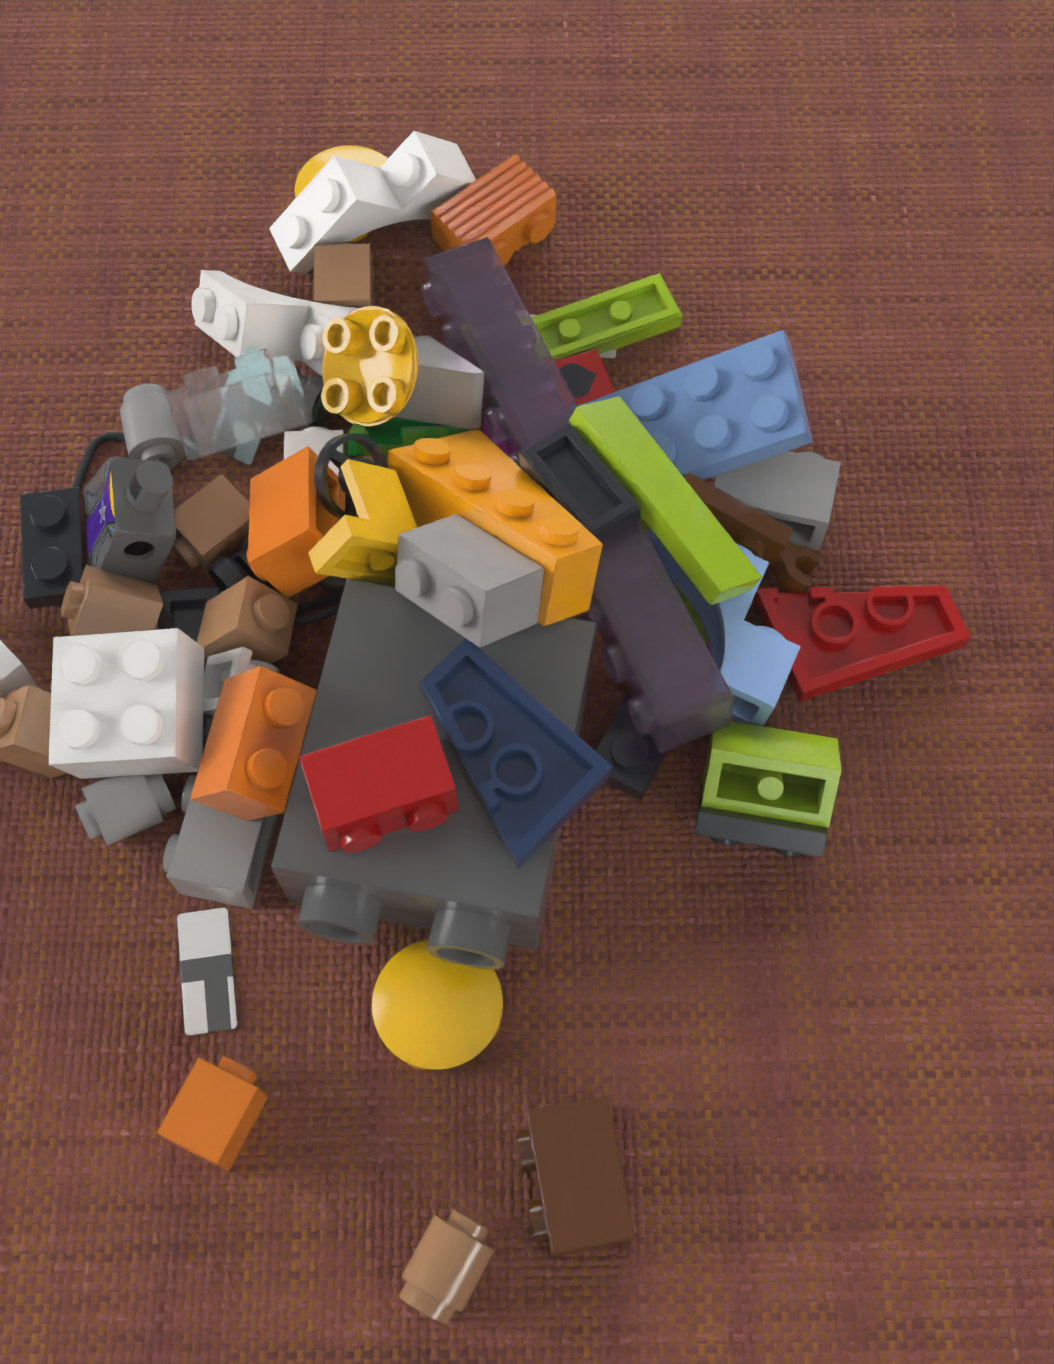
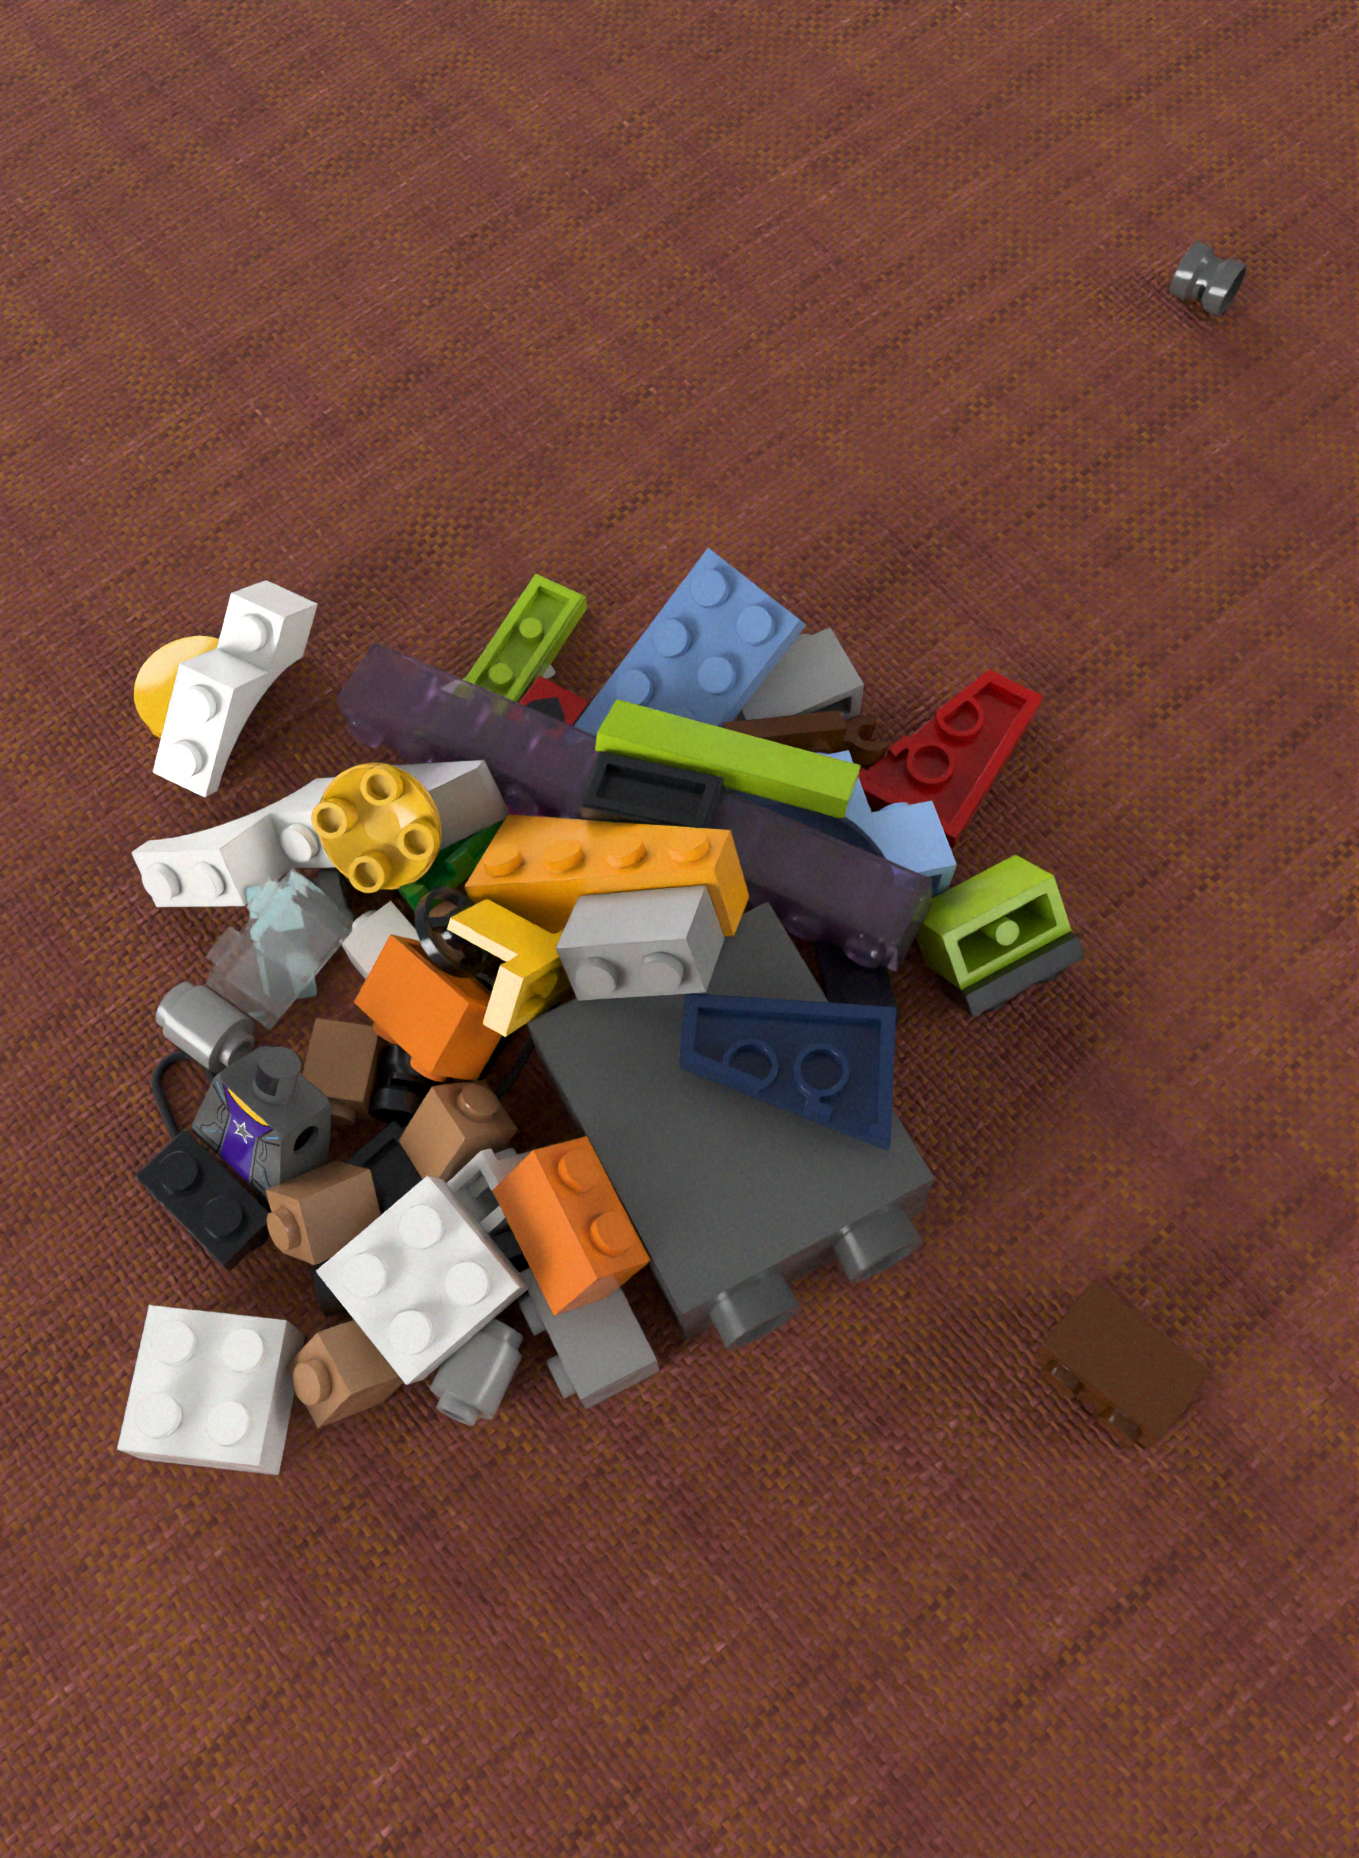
camera: 35 degrees left, 0 degrees up
orange brick [157,1056,268,1172] -> none
white sticker [177,908,237,1036] -> none
red brick [299,715,459,853] -> none
medium nougat brick [314,242,375,308] -> none
yellow dish [372,939,503,1070] -> none
medium nougat brick [399,1209,495,1325] -> none
orange brick [430,154,556,280] -> none

